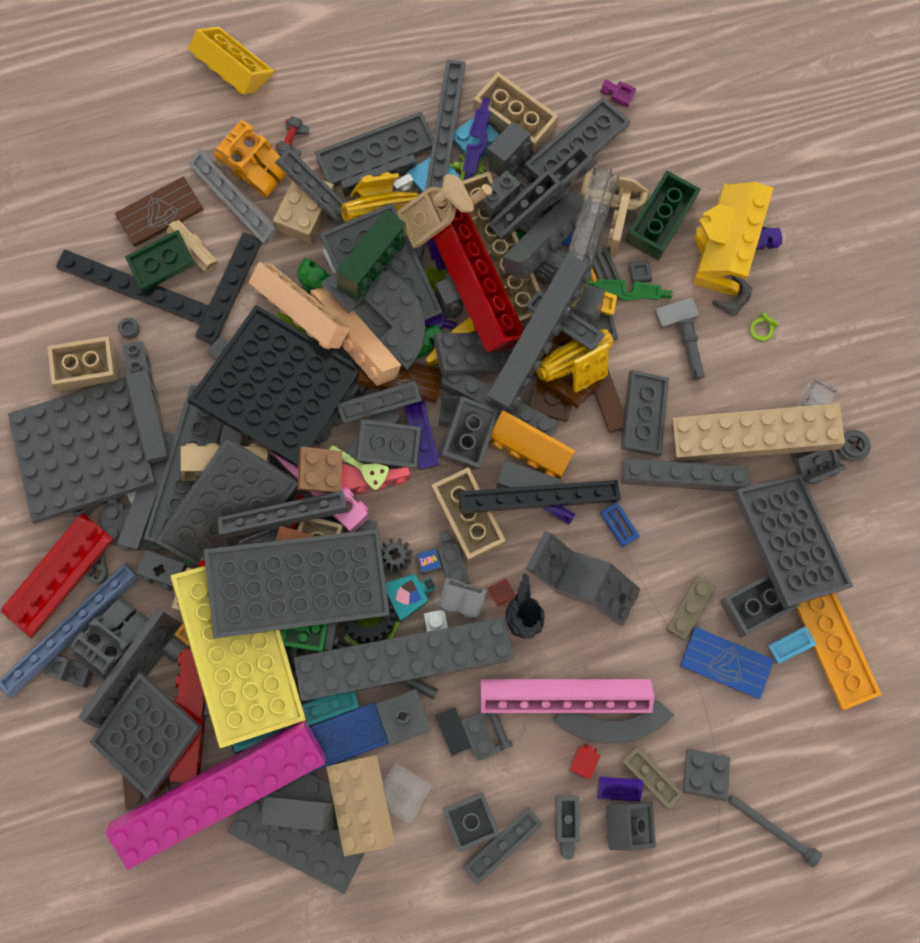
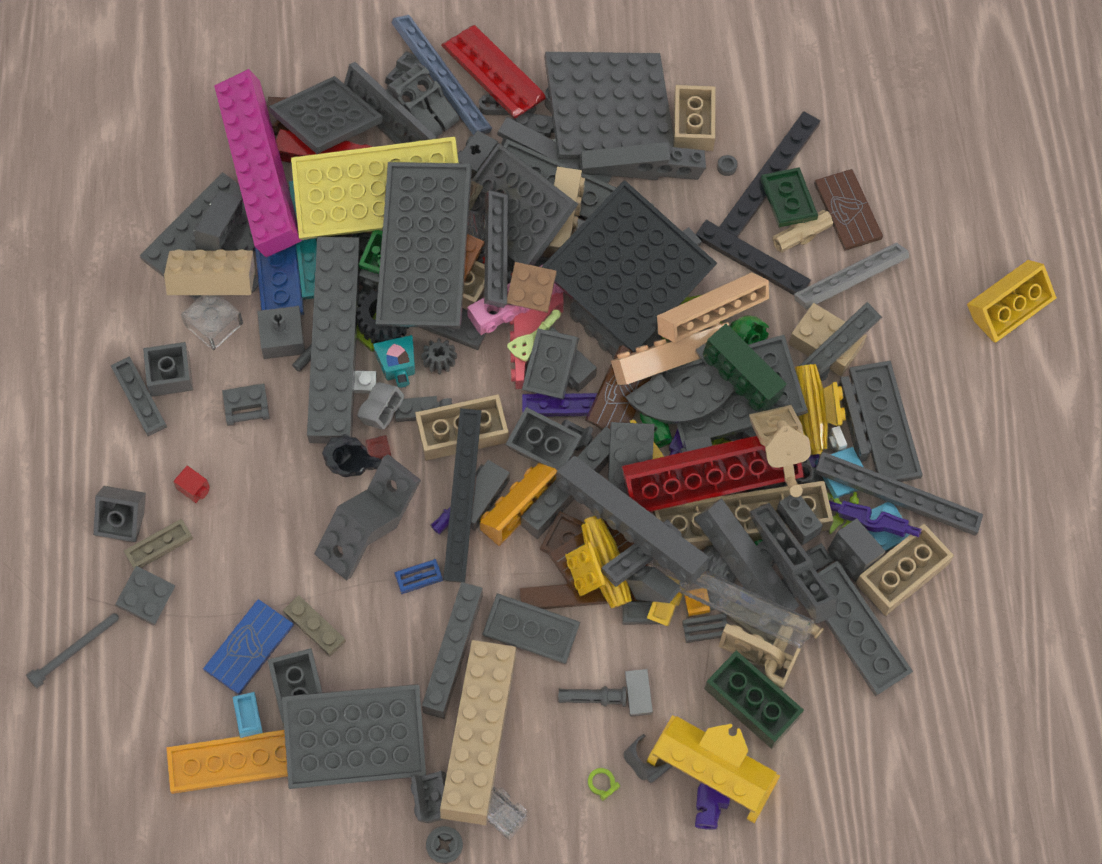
camera: 105 degrees right, 10 degrees down
light orange connector [213,120,286,198] -> none
dark grey piece [275,116,309,157] -> none
dark grey plate [338,380,422,423] -> none
tile [416,548,442,574] -> none
black tile [435,707,472,756] -> none
bright pink brick [480,679,654,713] -> none
dark grey tile [554,701,674,743] -> none
dark grey hinge [555,796,580,860] -> none
green piece [584,279,673,301] -> none
dark purple plate [597,777,643,802] -> none
magenta plate [600,80,636,108] -> none
dark grey tile [629,261,652,284] -> none

